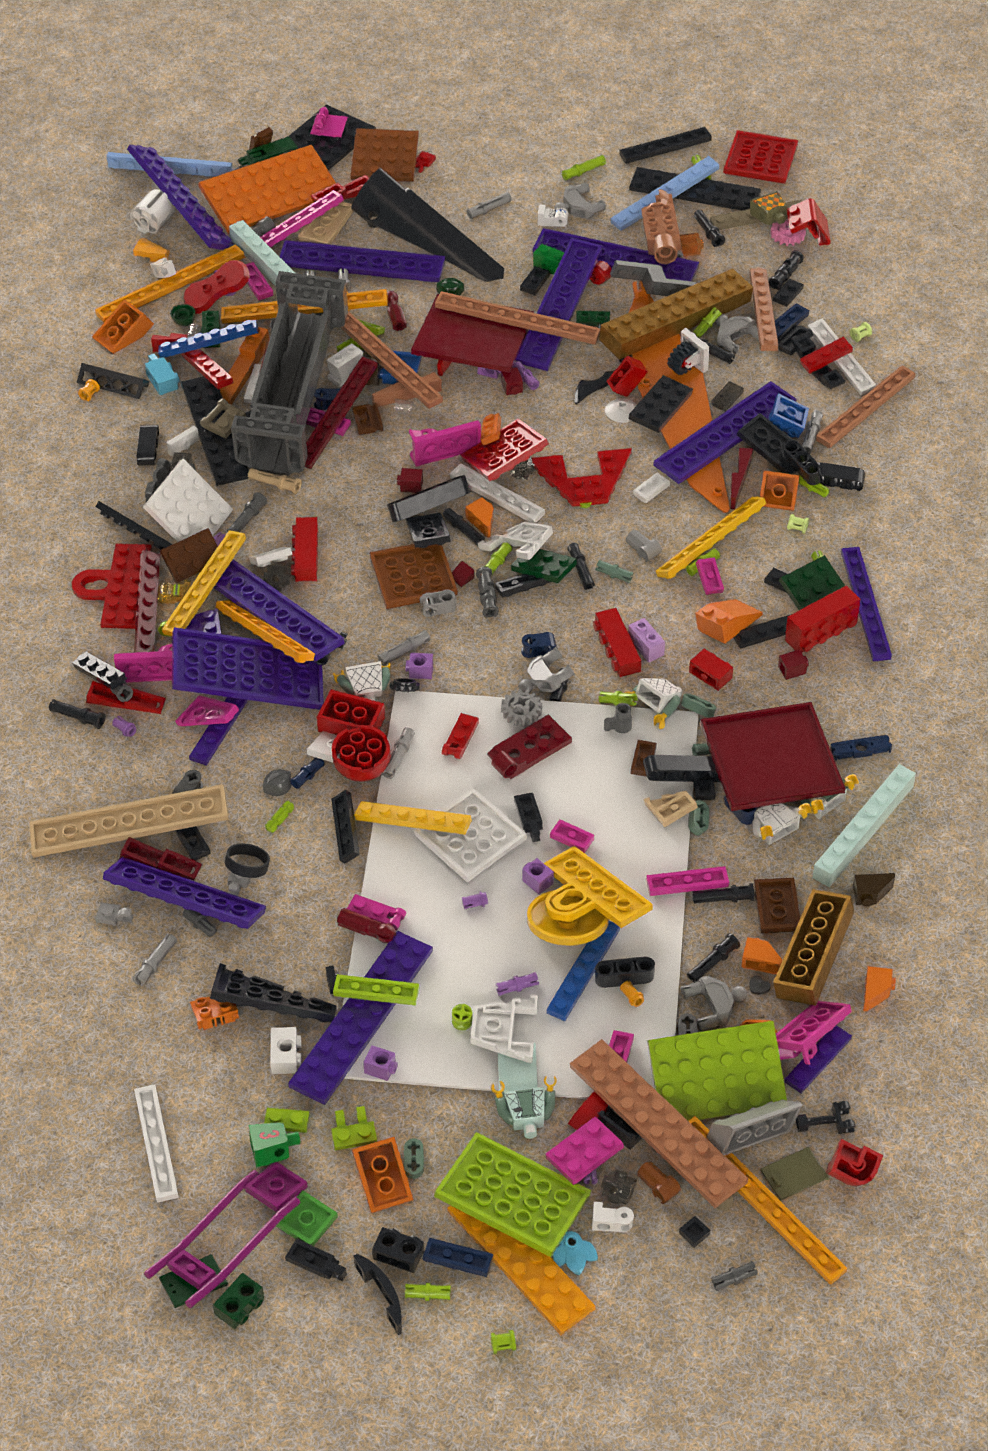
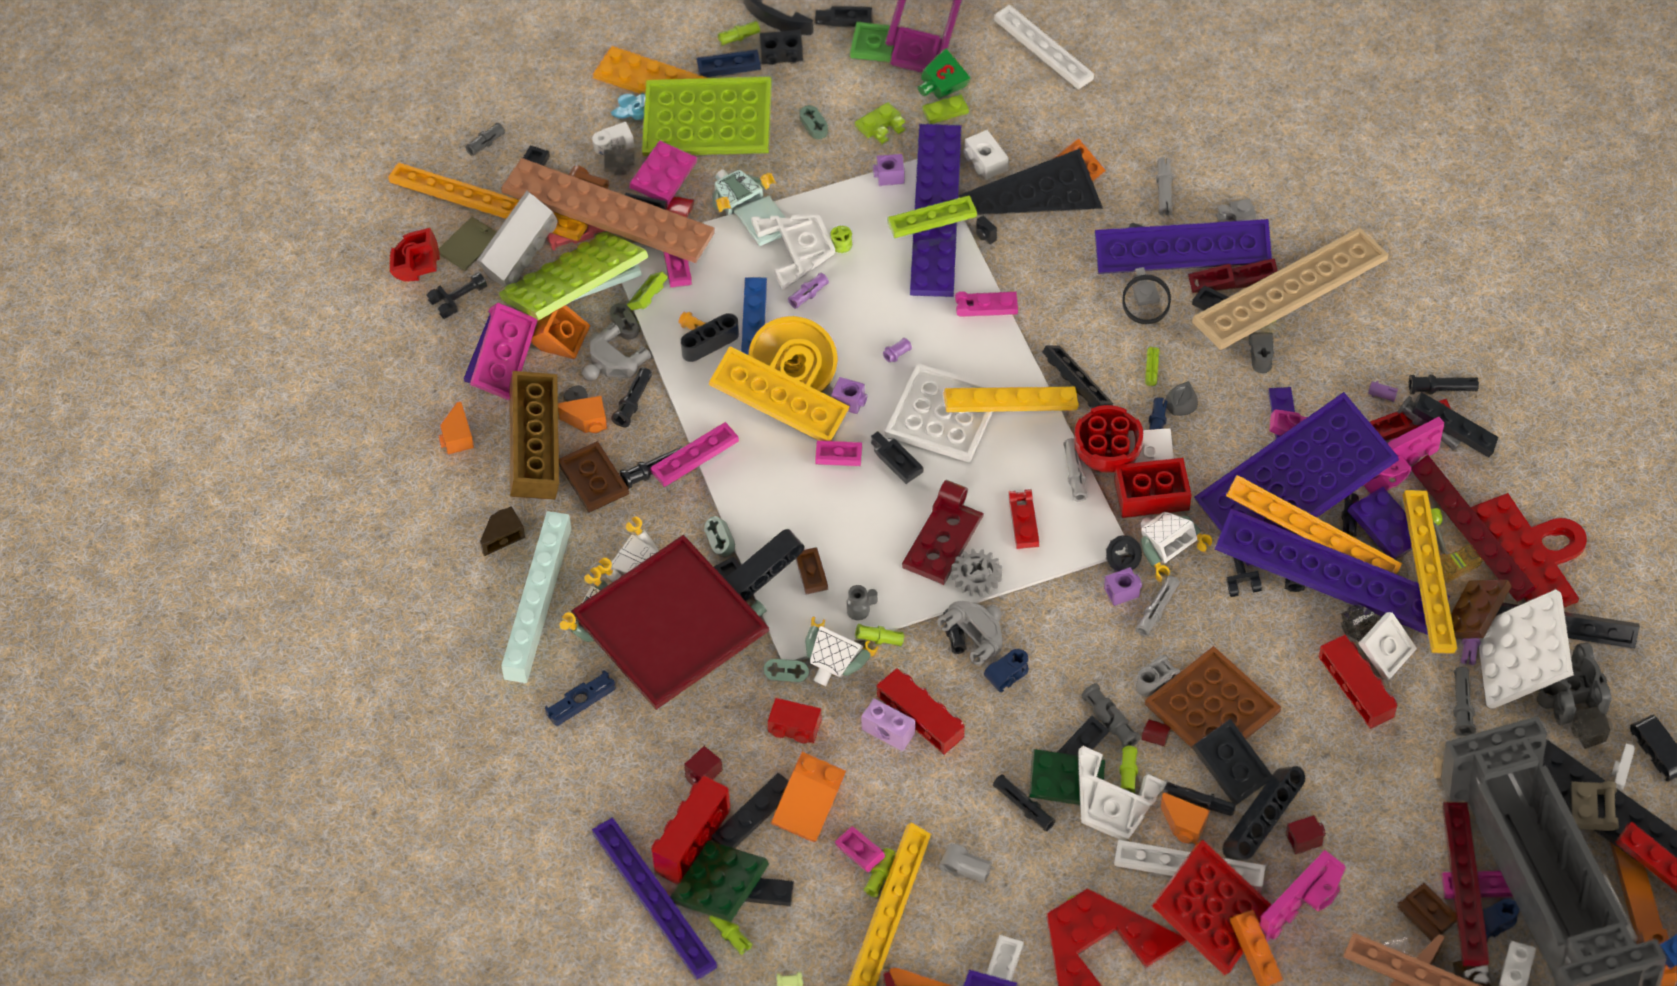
camera: 155 degrees right, 5 degrees up
dark red piece [337,908,396,943] -> none
orange slope [352,1137,413,1213] -> none
lime bush [490,1330,516,1354] -> none
sand green pin [595,560,634,583] -> none
tan wing [644,791,698,827] -> none
none -> lime plate [627,271,668,311]

